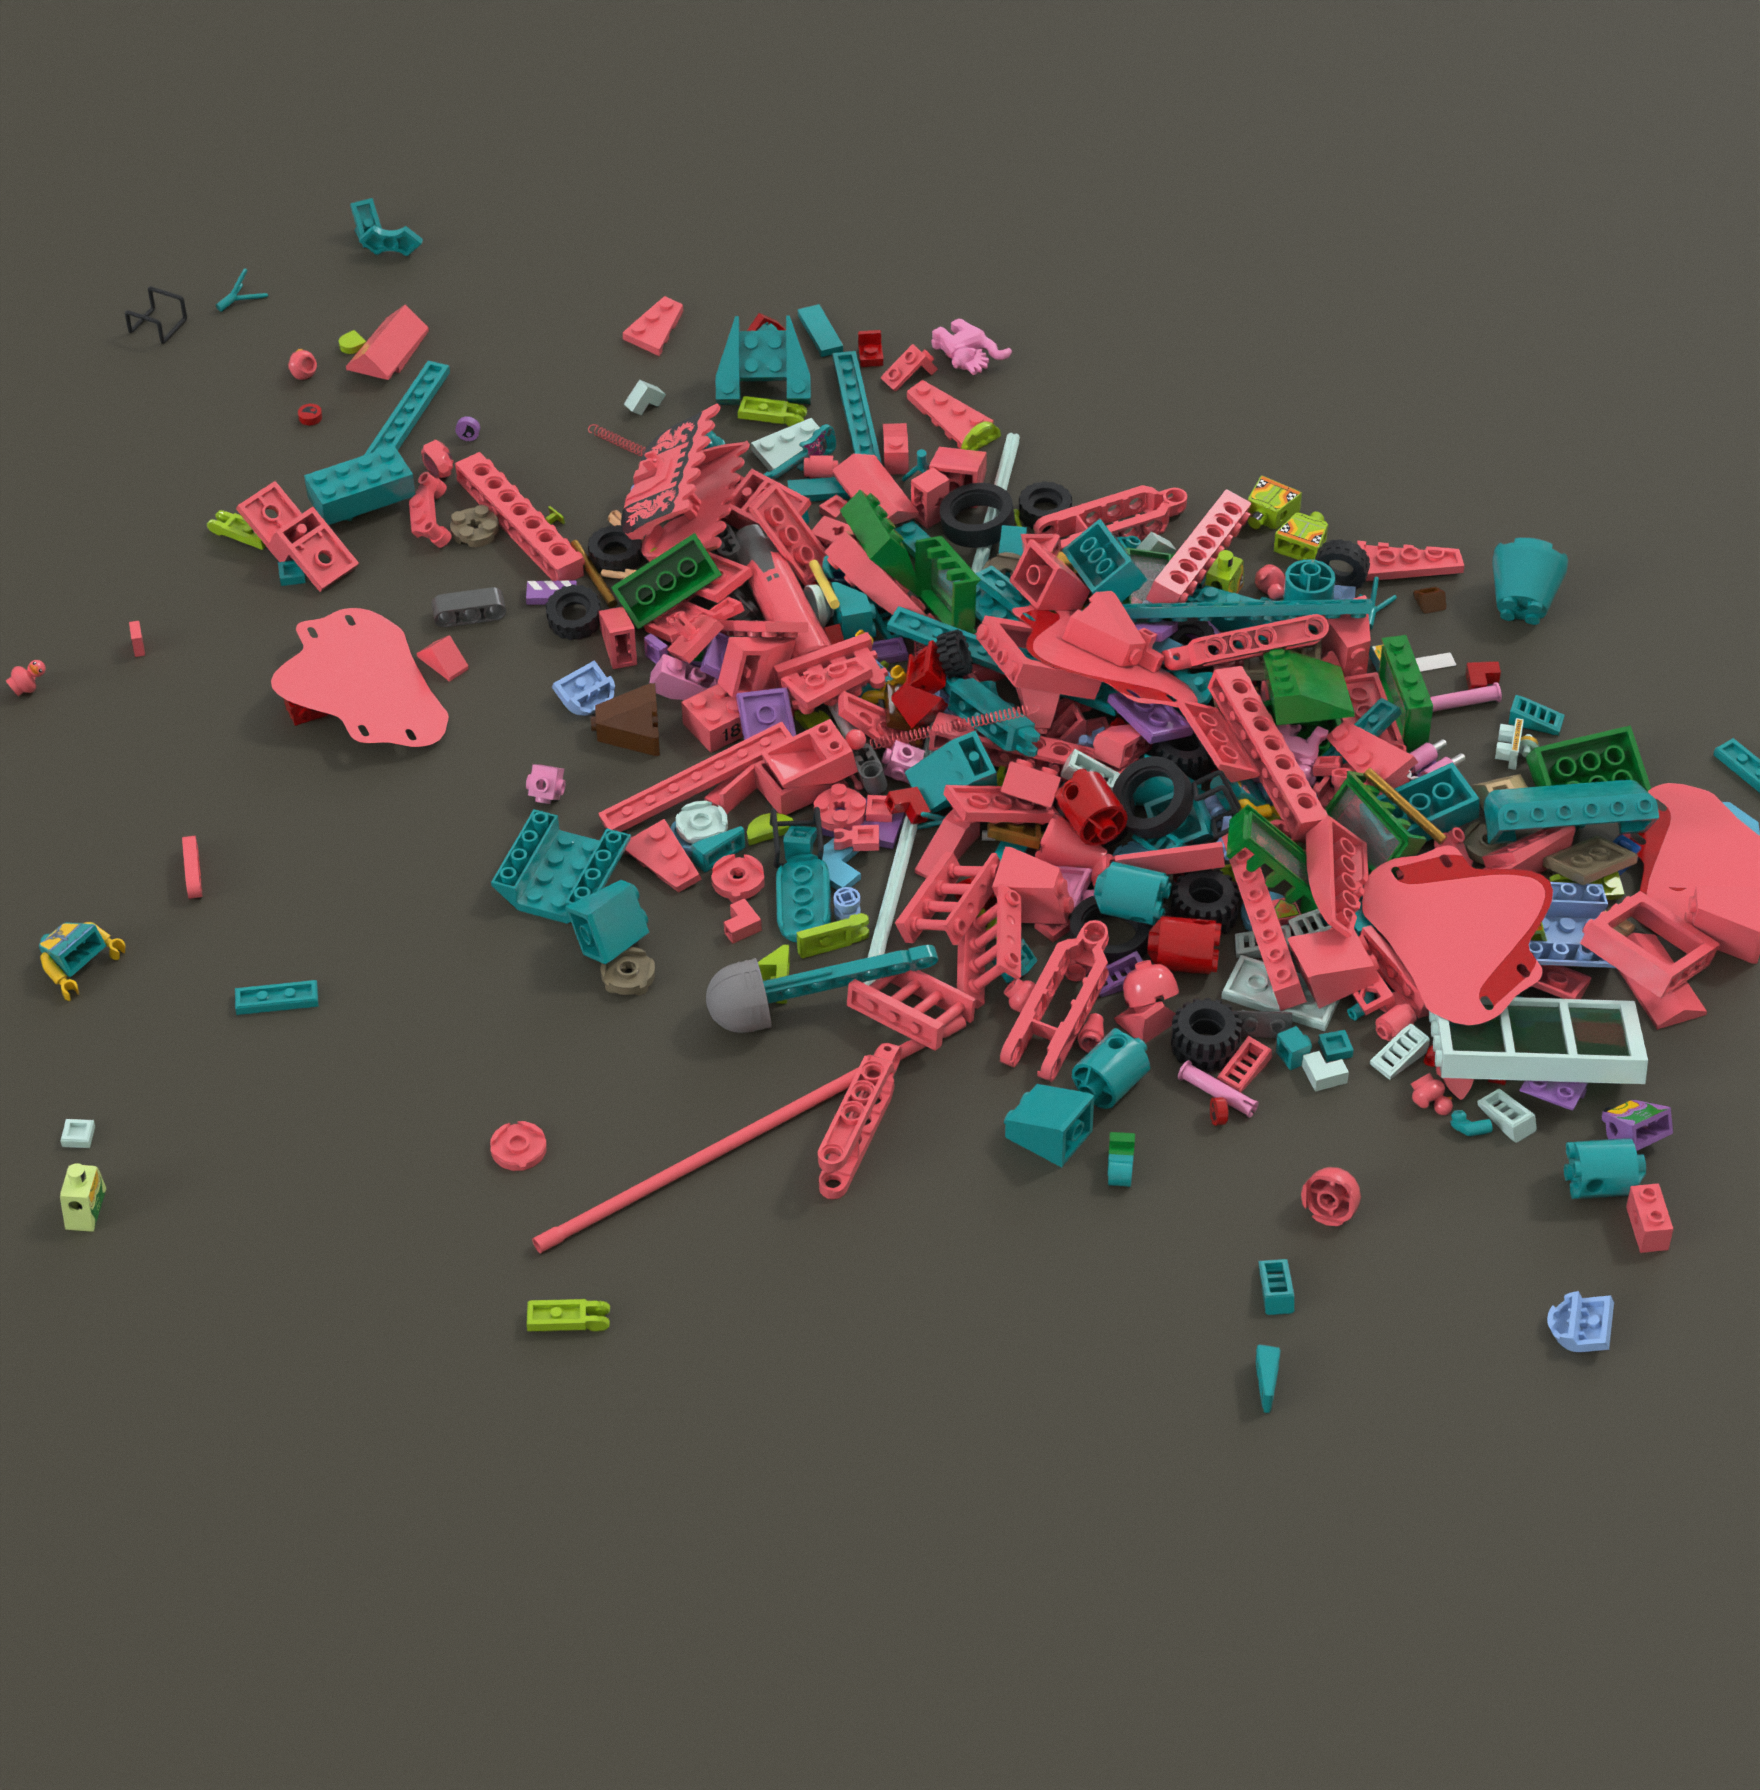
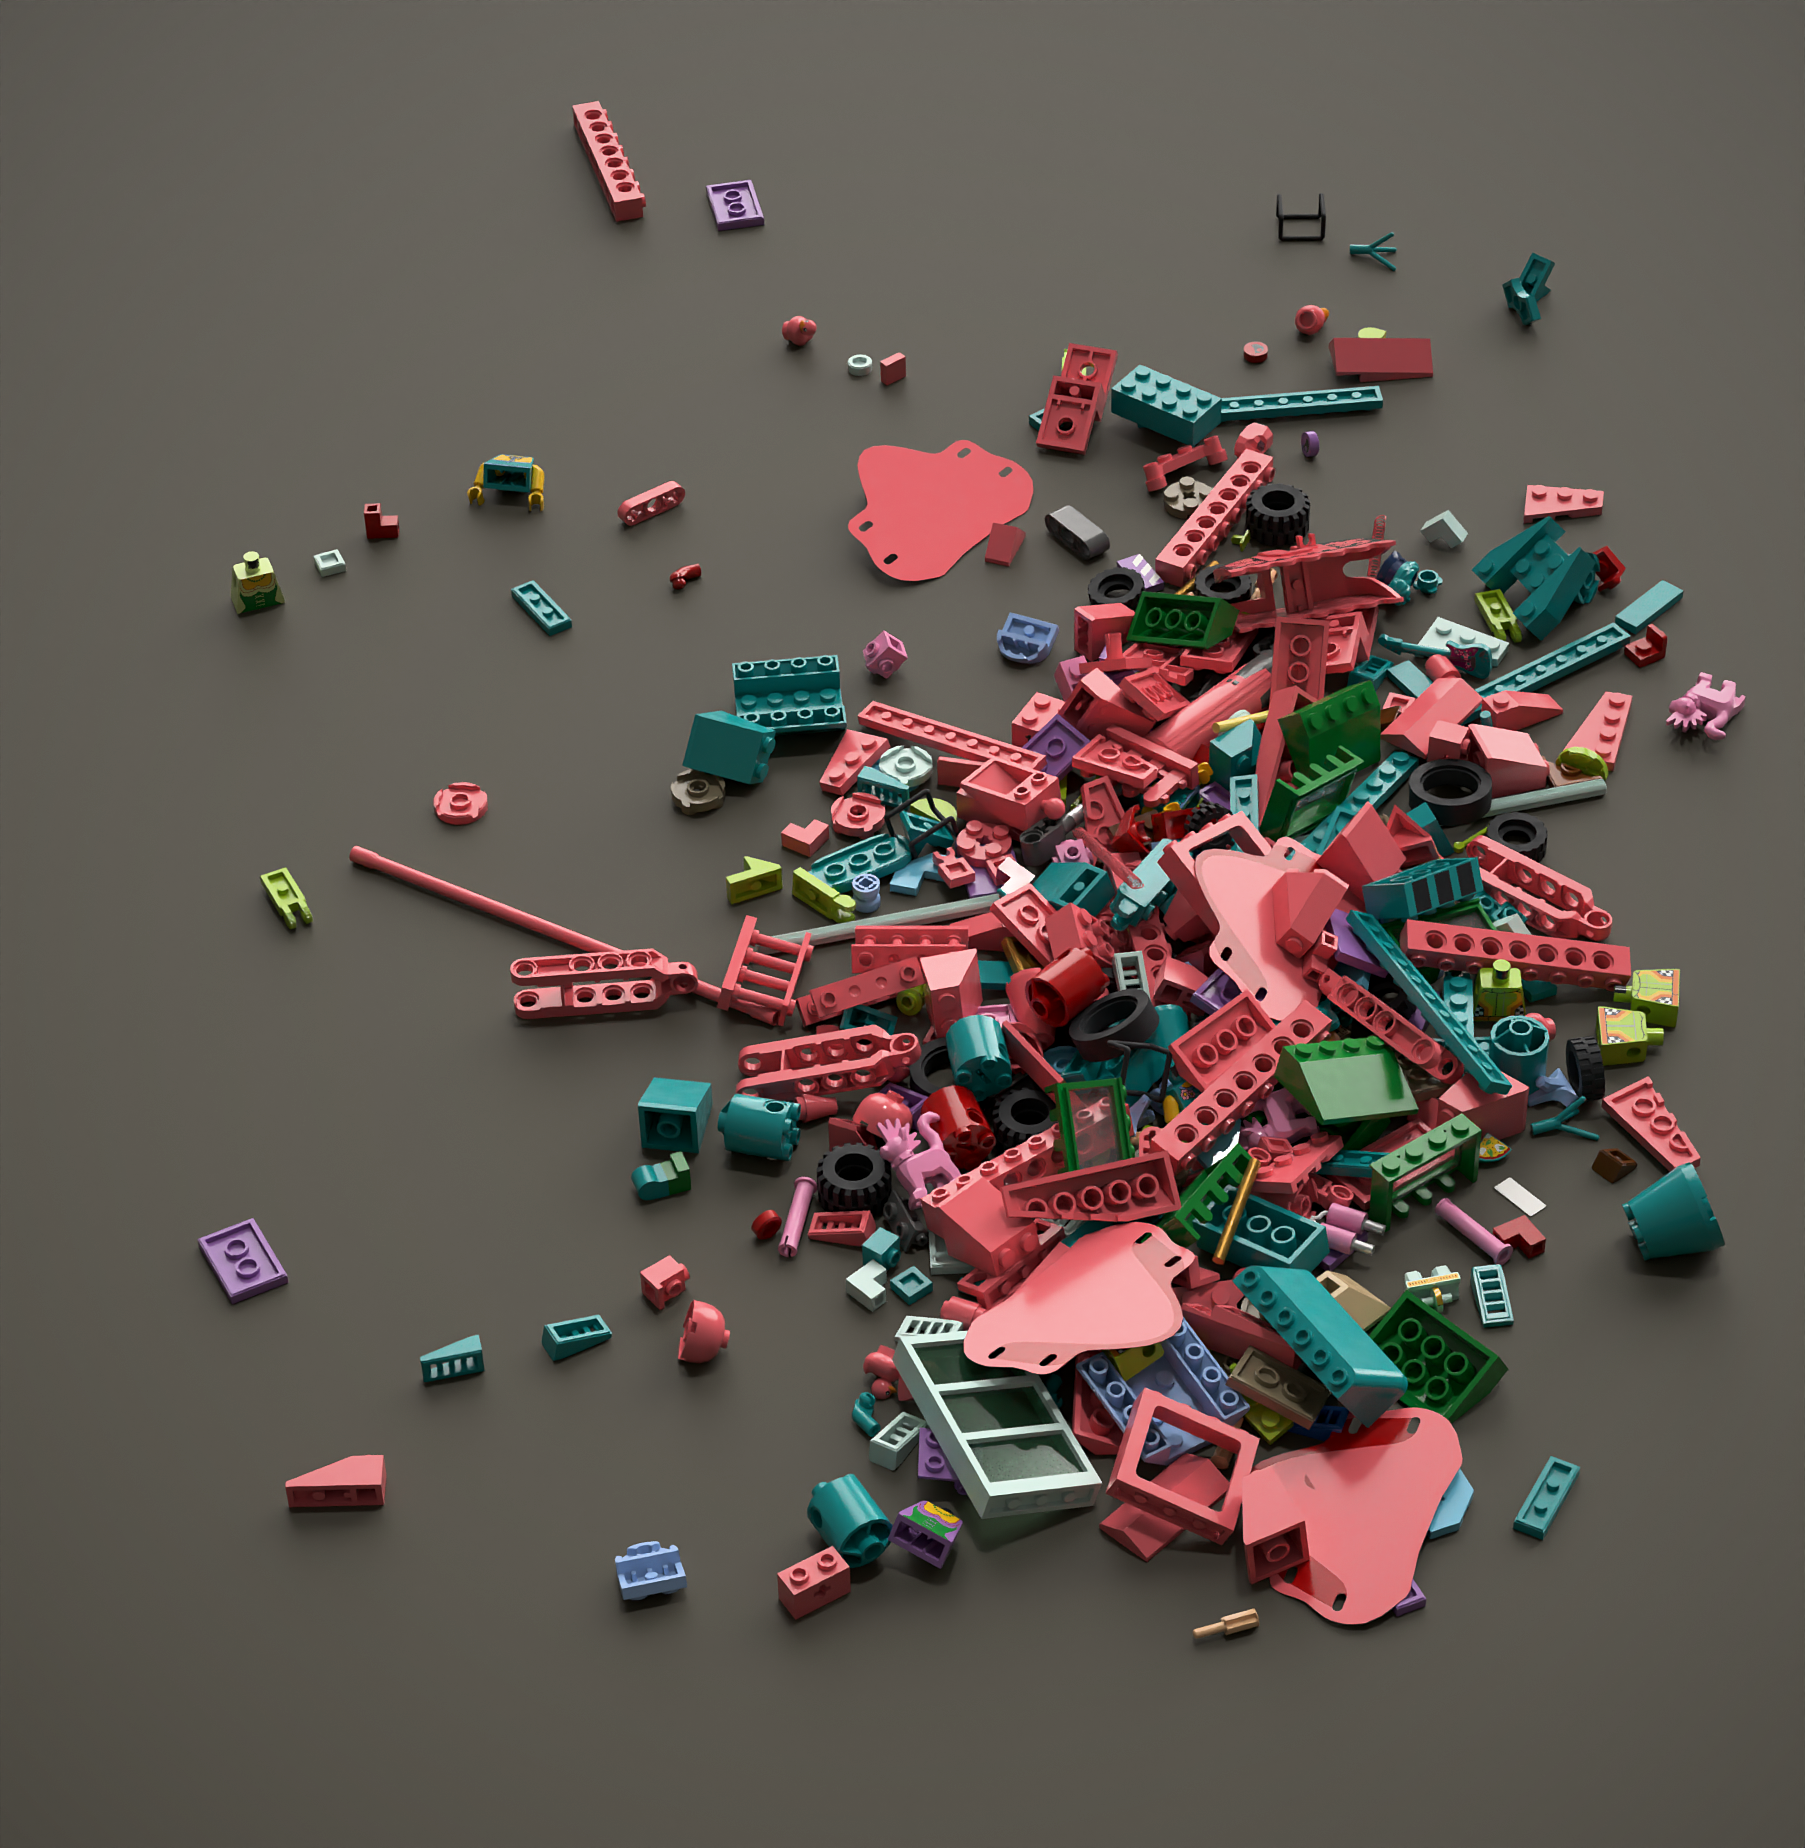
camera: 65 degrees right, 5 degrees down
reddish brown slope [591,683,660,756] -> none
piece [706,945,938,1033] -> none
coral bracket [881,344,938,391] -> none
none -> medium lavender tile [197,1218,288,1304]
none -> coral slope [285,1455,387,1507]
none -> red piece [364,503,399,539]
none -> coral brick [640,1255,690,1310]
none -> red arm [670,563,702,590]
none -> light aqua tile [848,355,872,376]
none -> bright pink animal [876,1111,961,1210]
none -> black tyre [1245,483,1310,546]
none -> dark orange tile [1541,756,1603,788]

